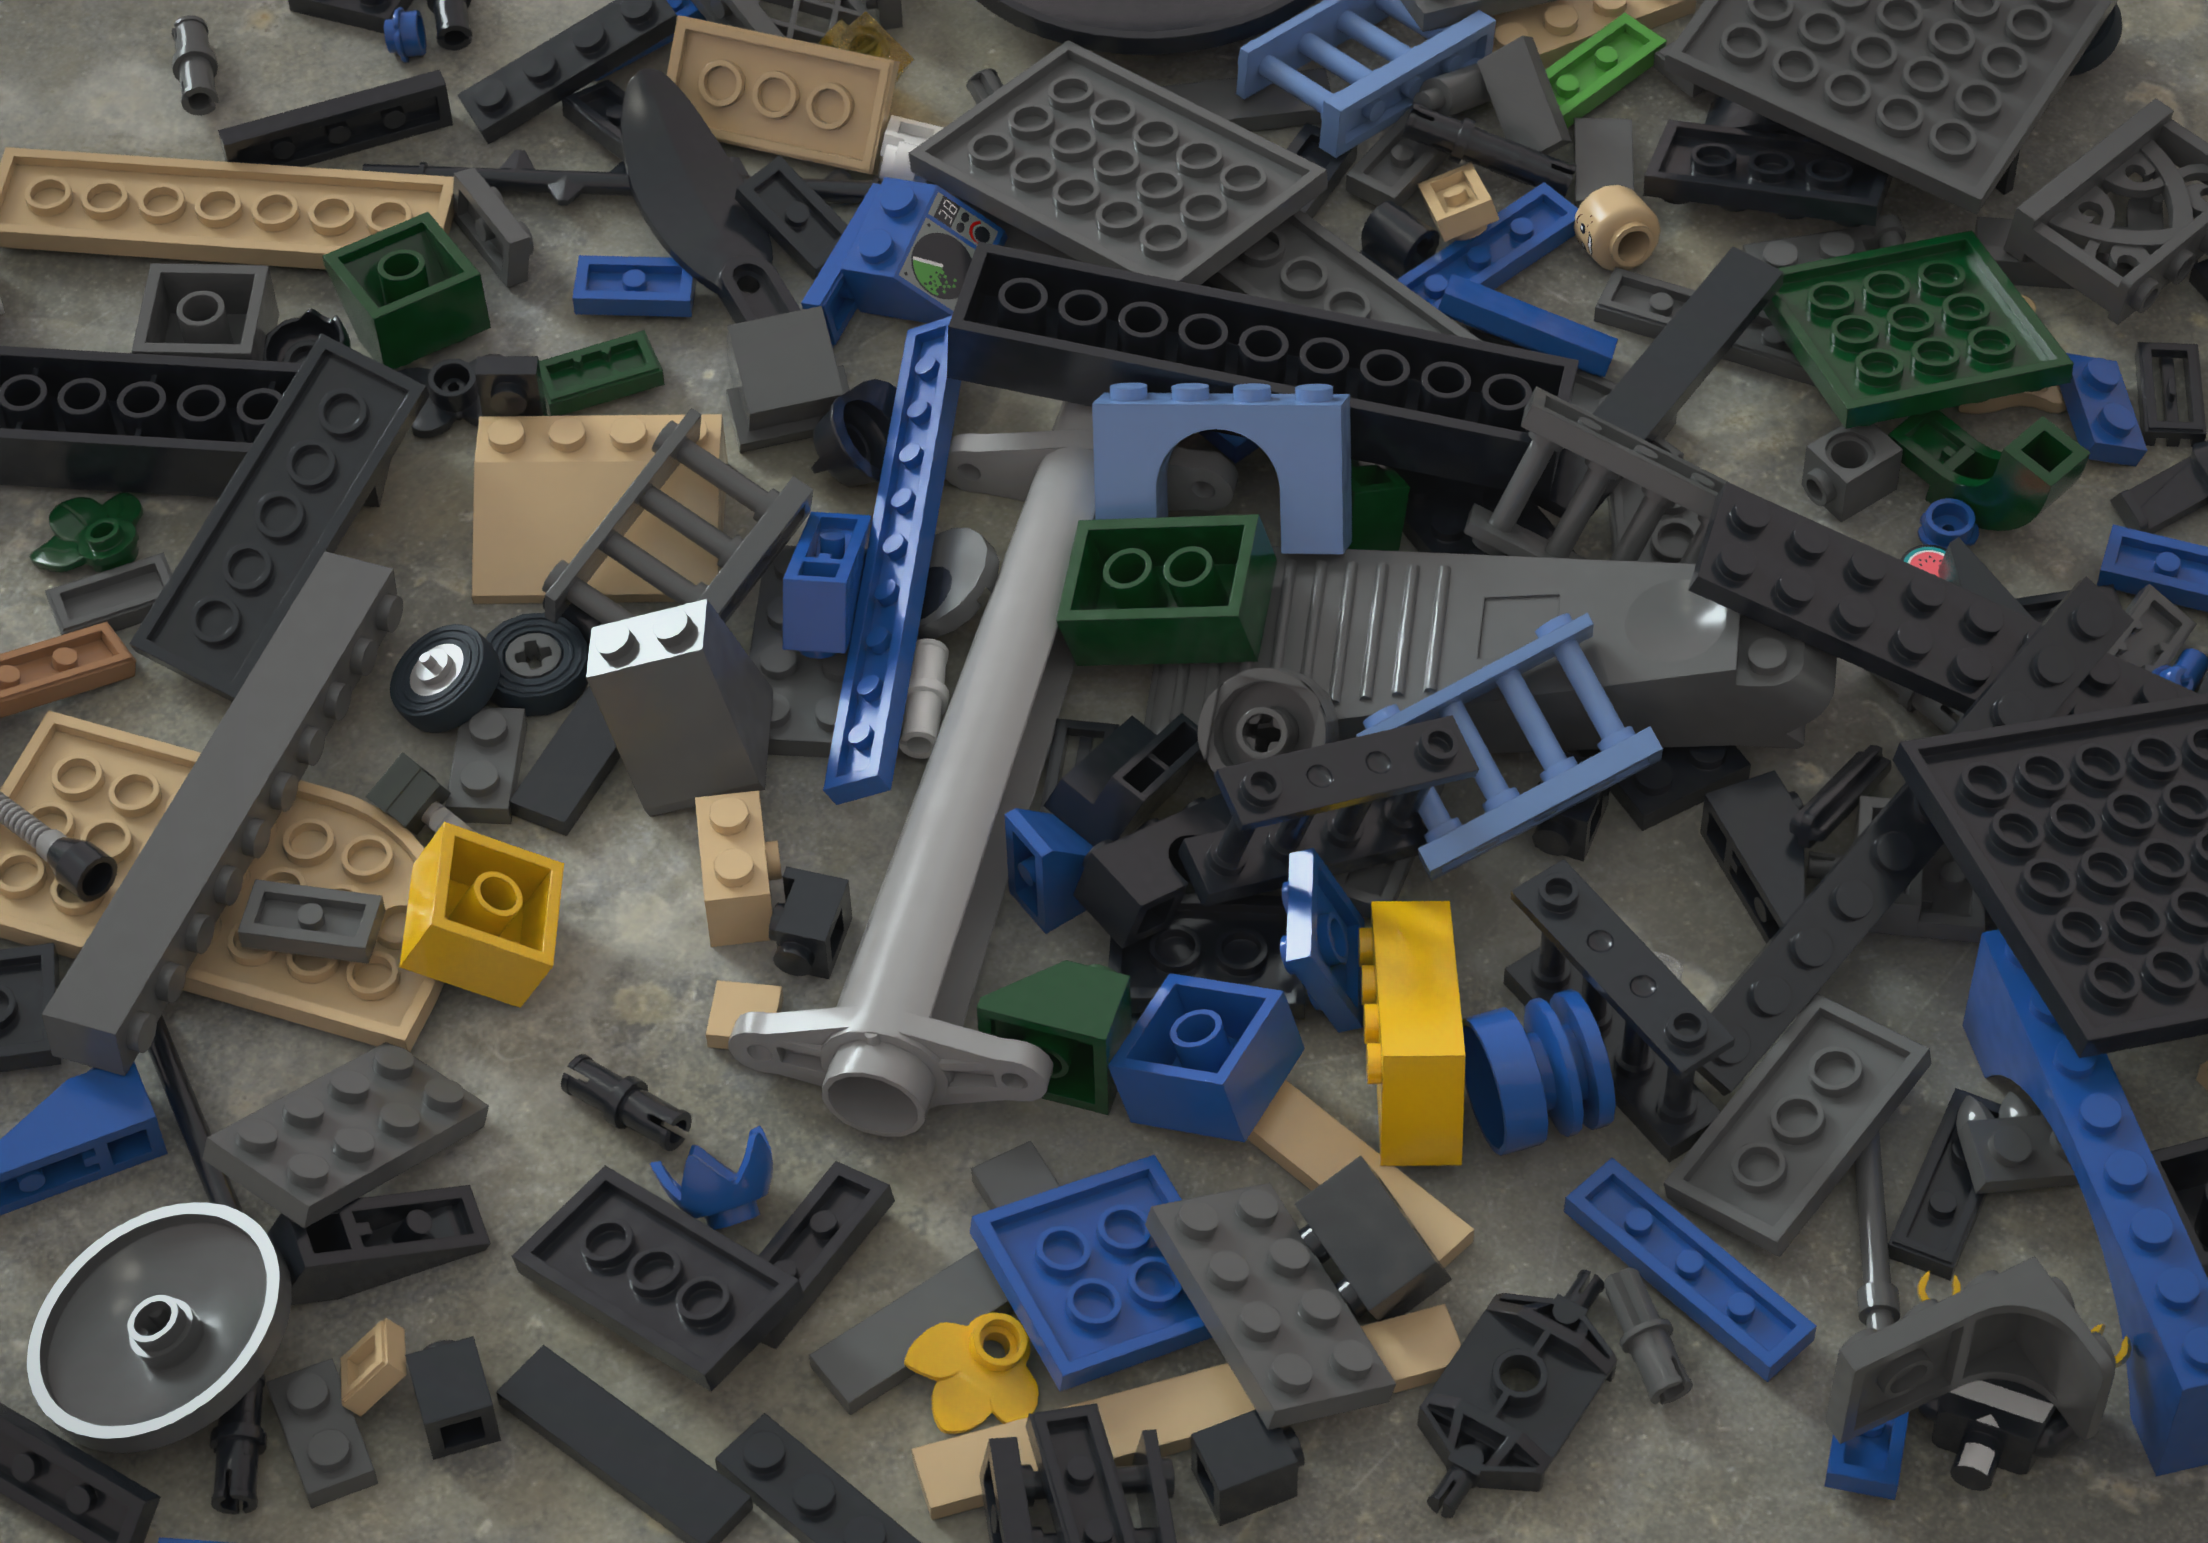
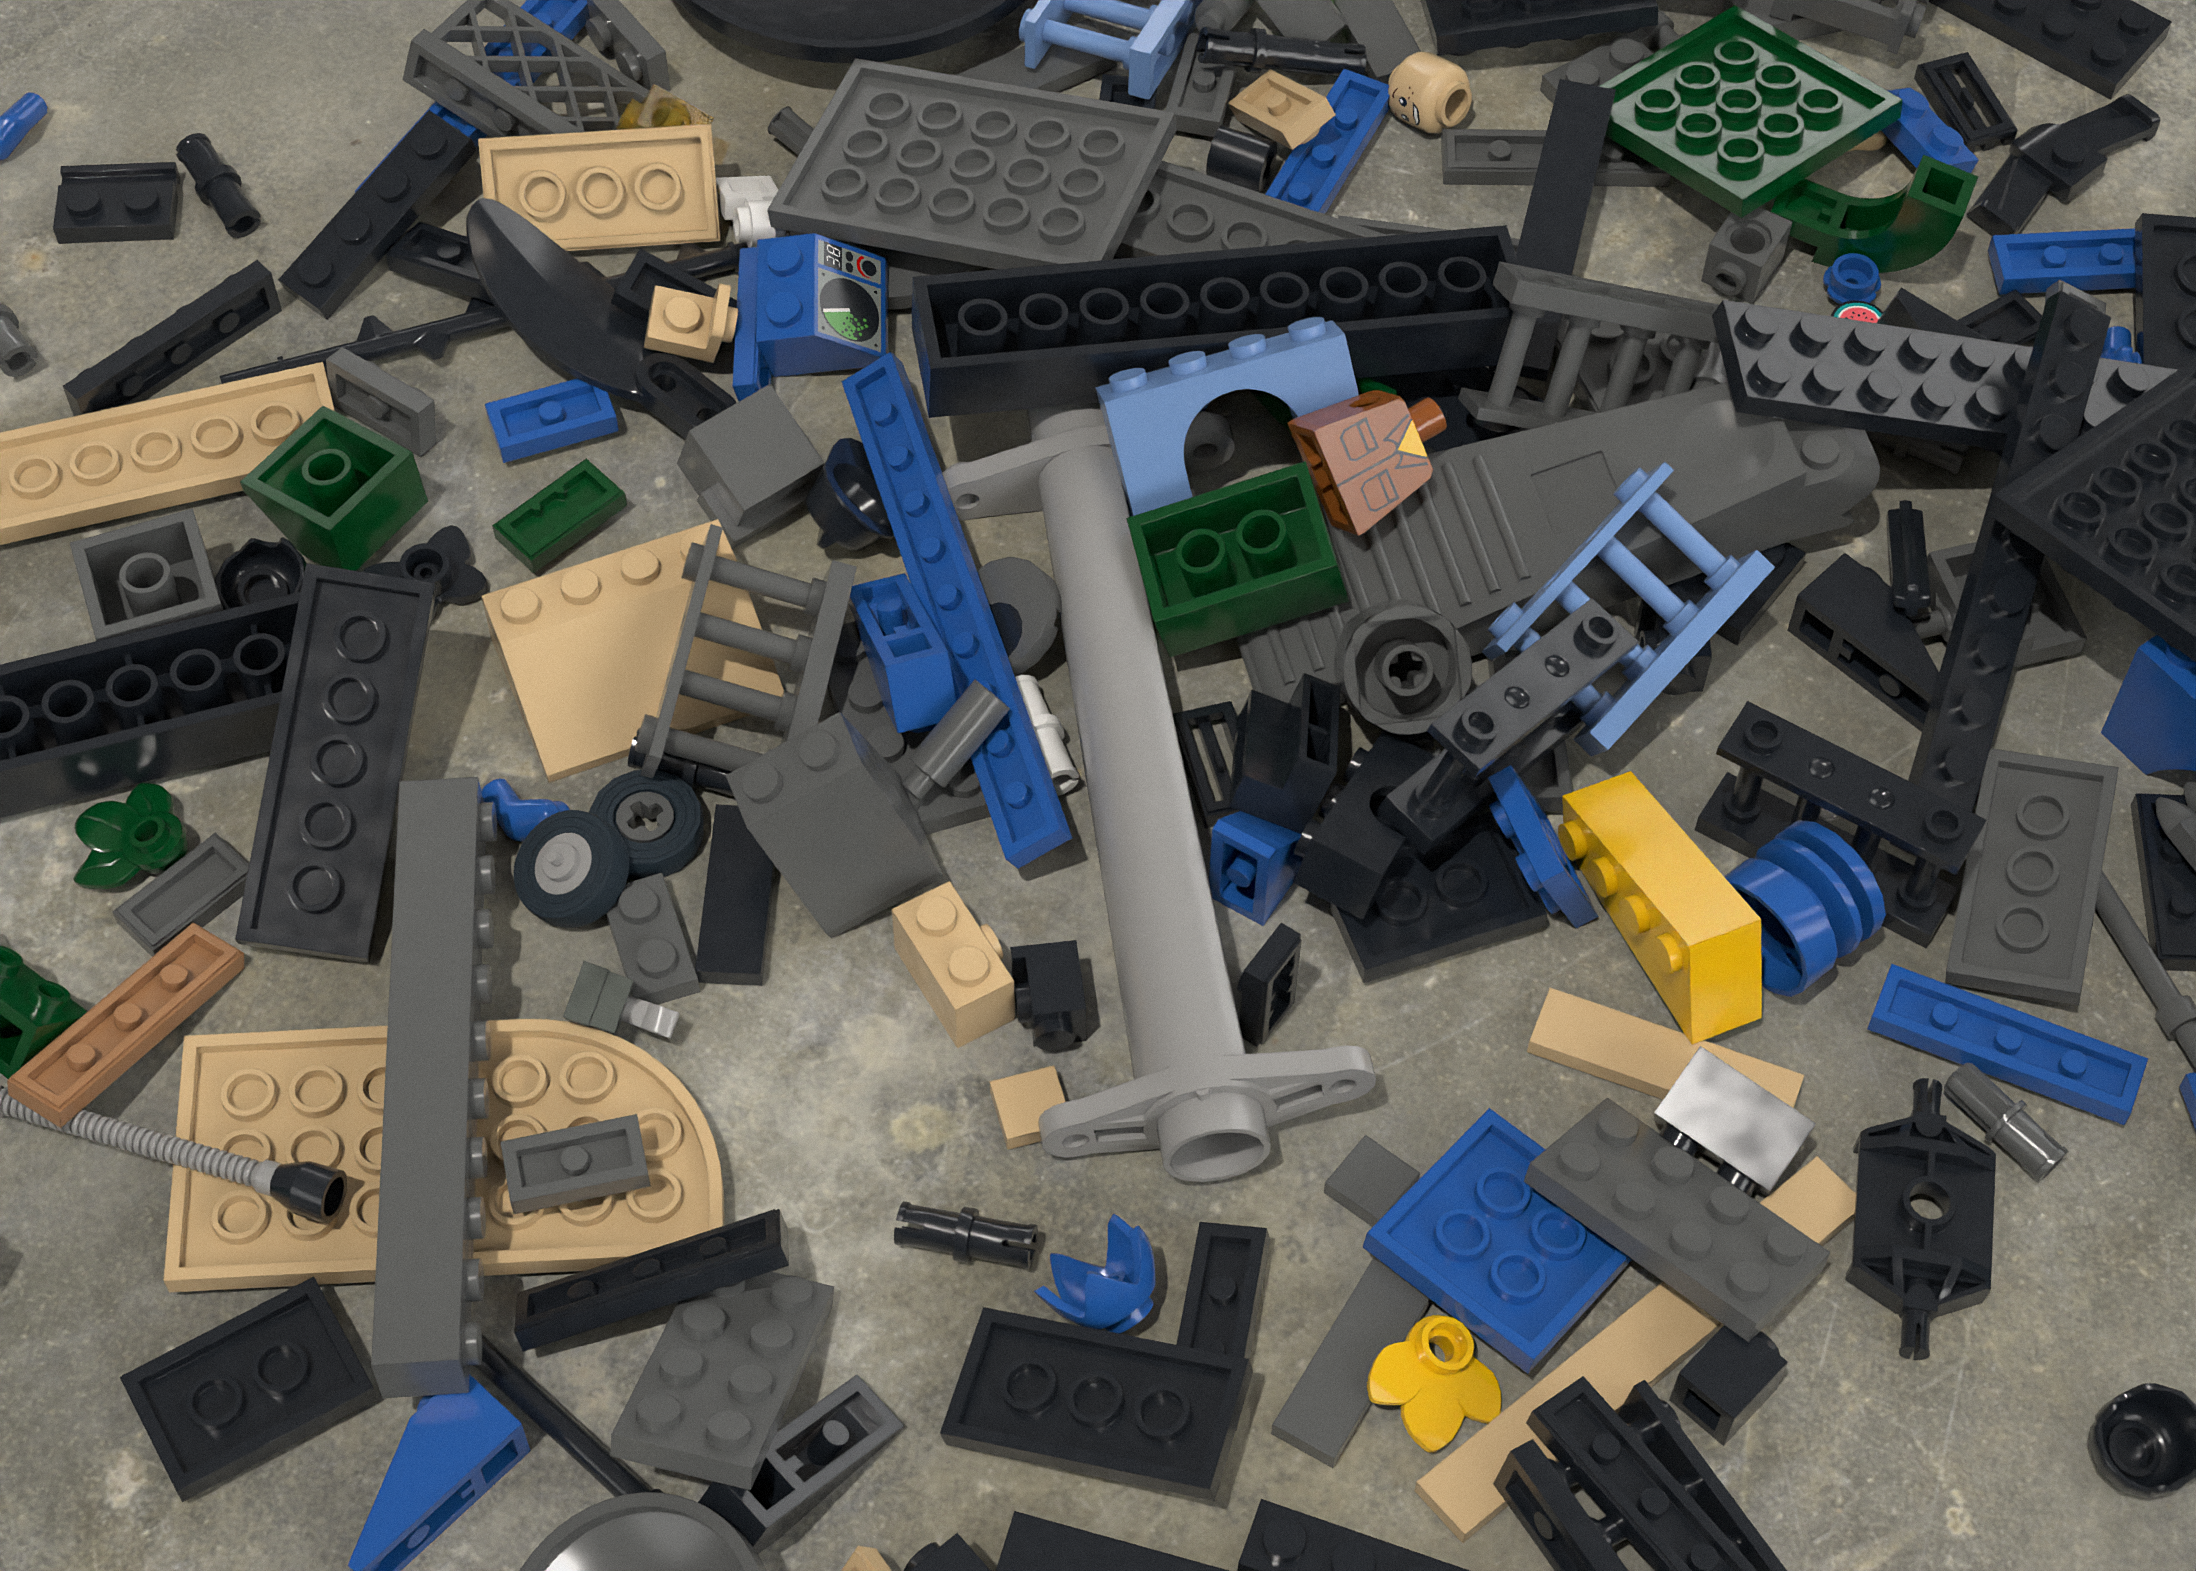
camera: 25 degrees left, 5 degrees up
blue plate [384,7,426,63] -> none
yellow brick [399,822,564,1008] -> none
black plate [475,356,548,417] -> none
dark green slope [976,960,1132,1115] -> none
blue brick [1108,973,1305,1142] -> none
blue tile [1438,274,1618,377] -> none
none -> blue arm [481,779,570,842]
none -> black tile [514,1209,789,1352]
none -> tan bracket [644,283,738,363]
none -> dark grey cylinder [902,679,1010,799]
none -> black plate [1237,923,1302,1047]
none -> torso [1287,390,1447,536]

